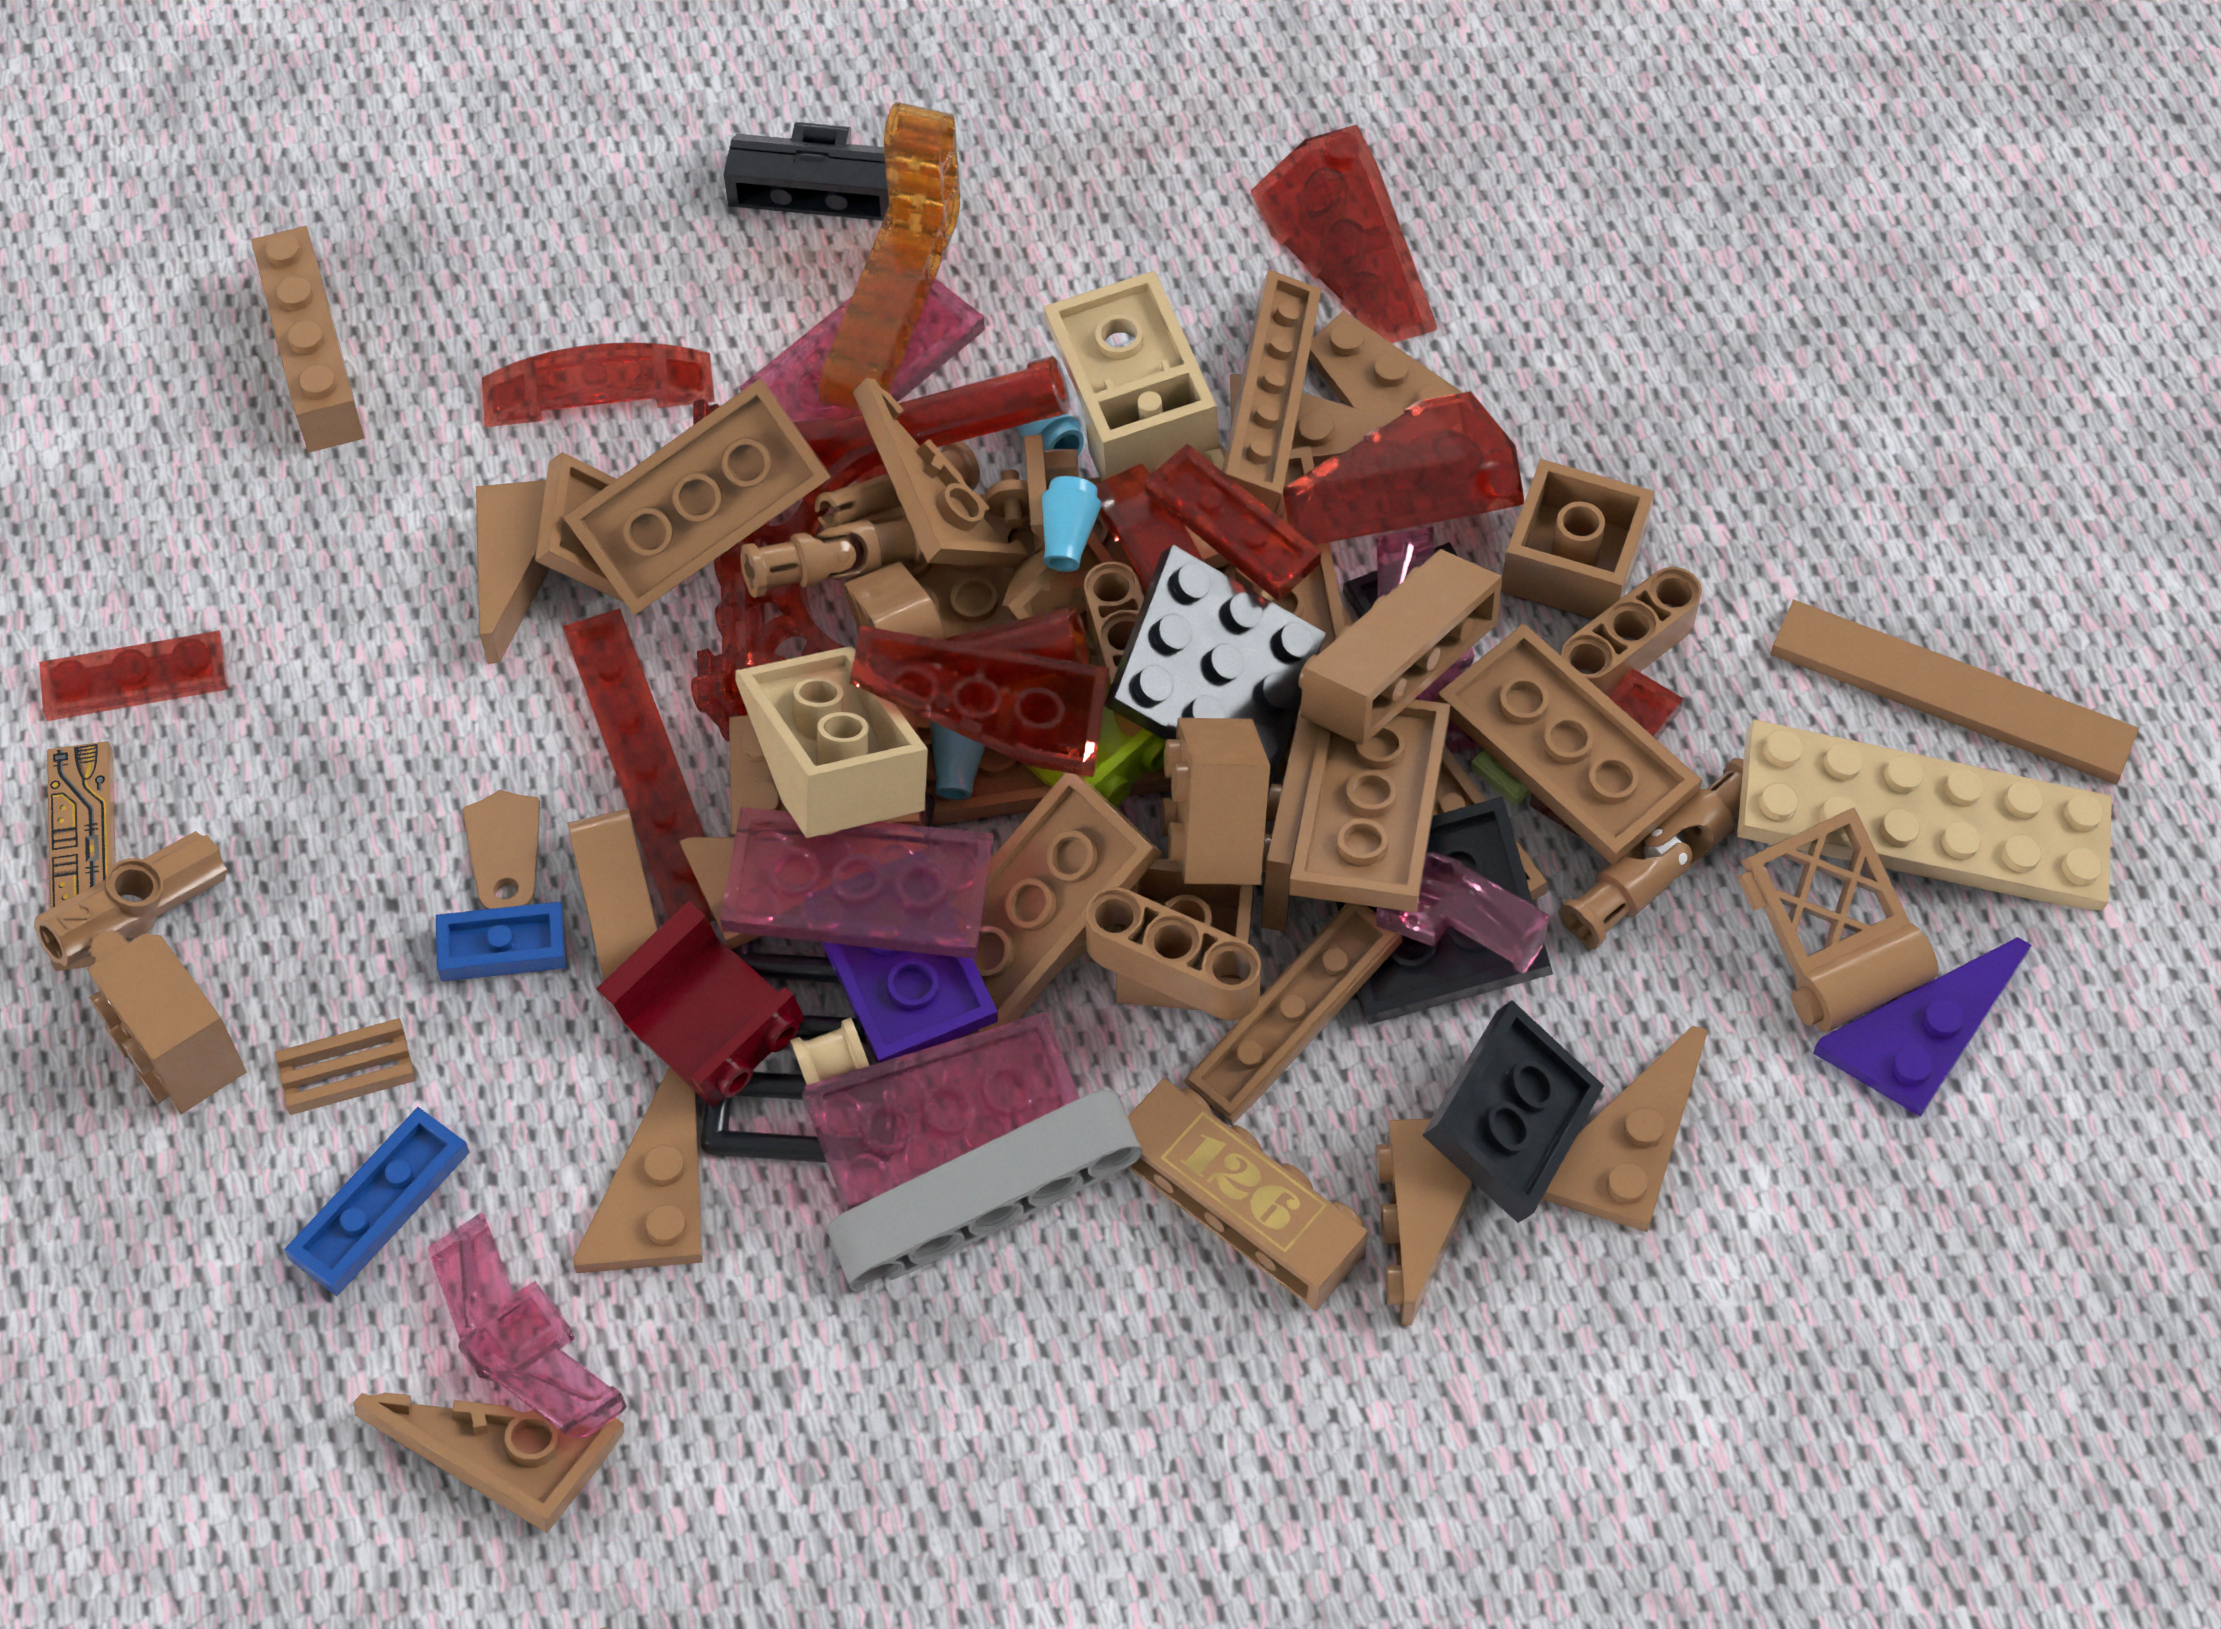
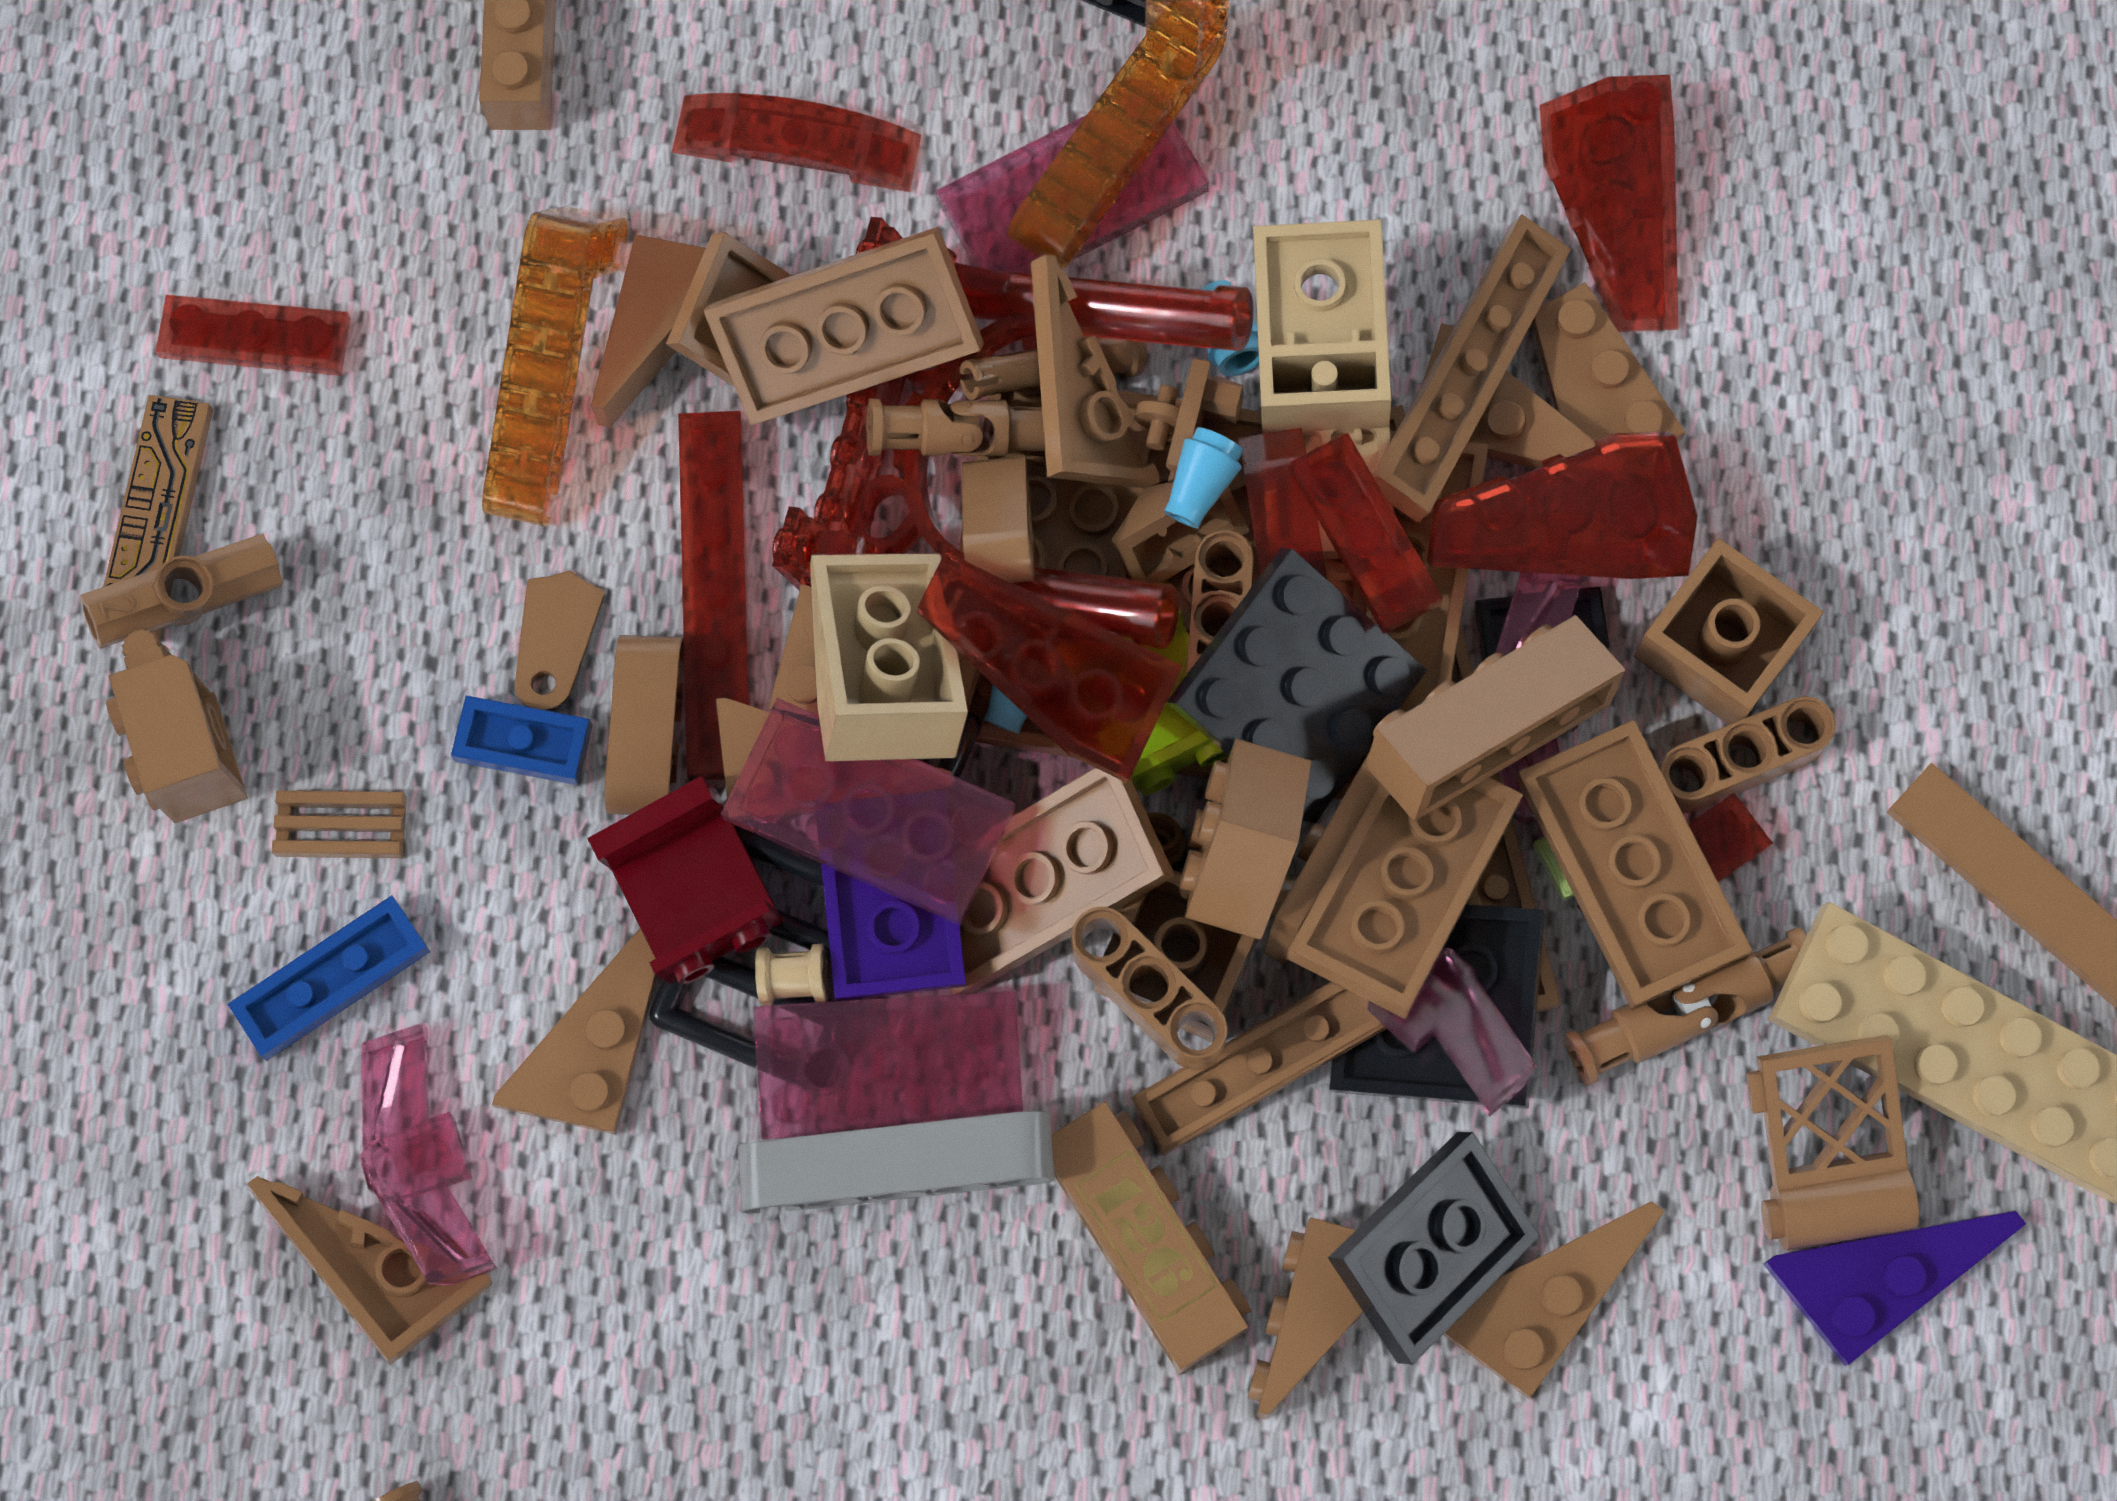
camera: 20 degrees right, 15 degrees up
none -> clear orange beam [482,206,628,527]

